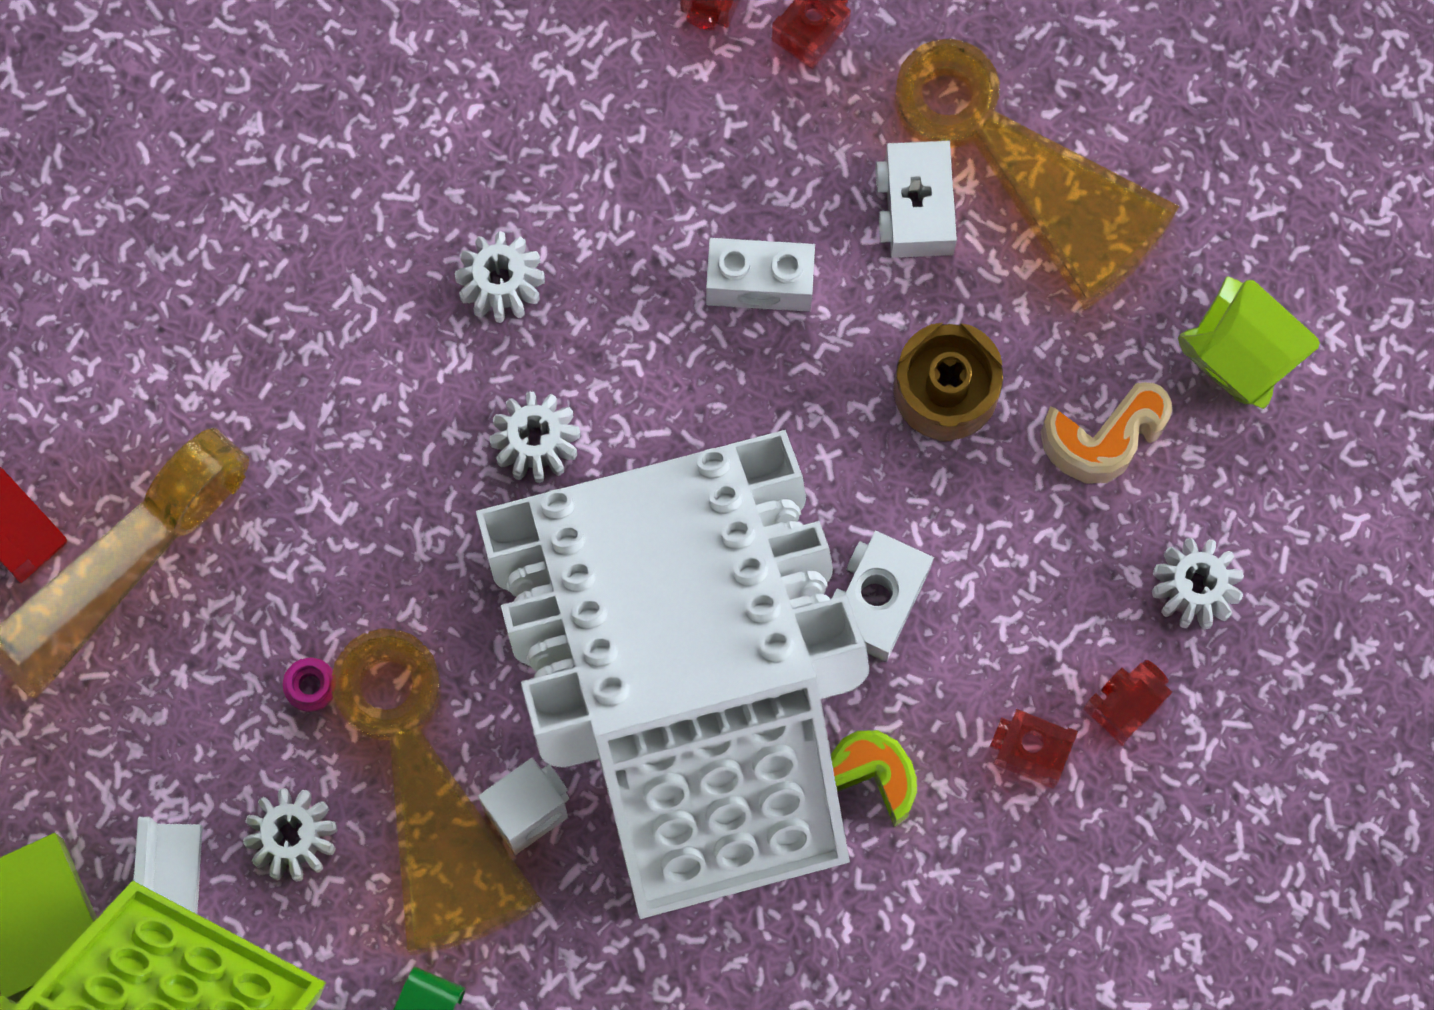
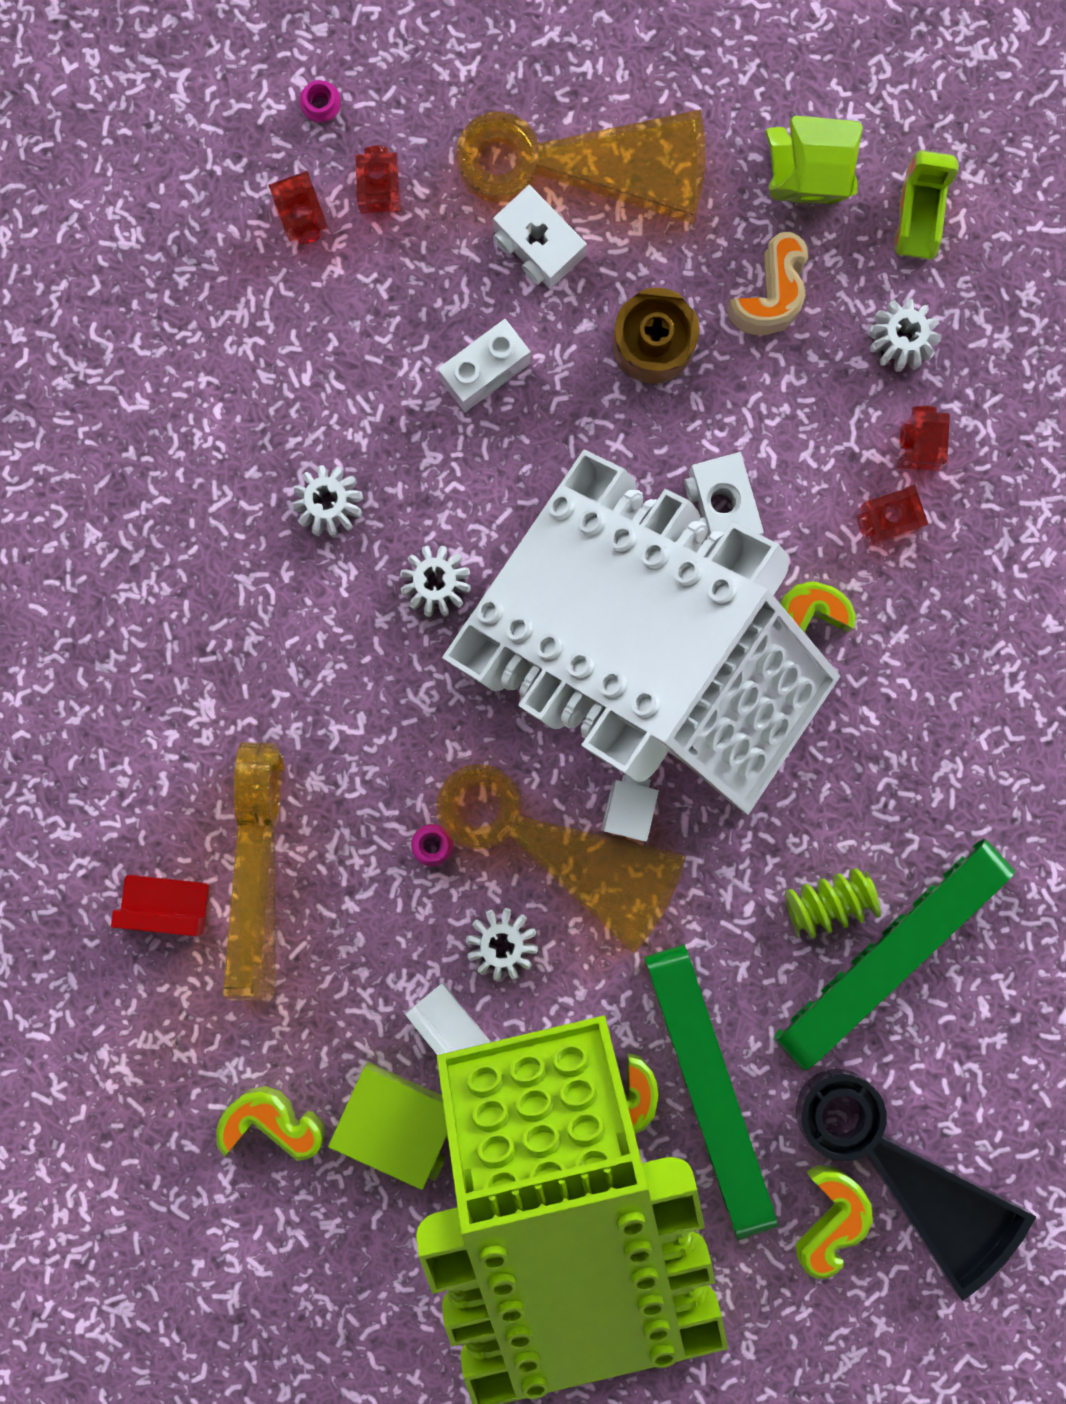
camera: 40 degrees left, 10 degrees up
none -> lime animal [894,150,959,260]

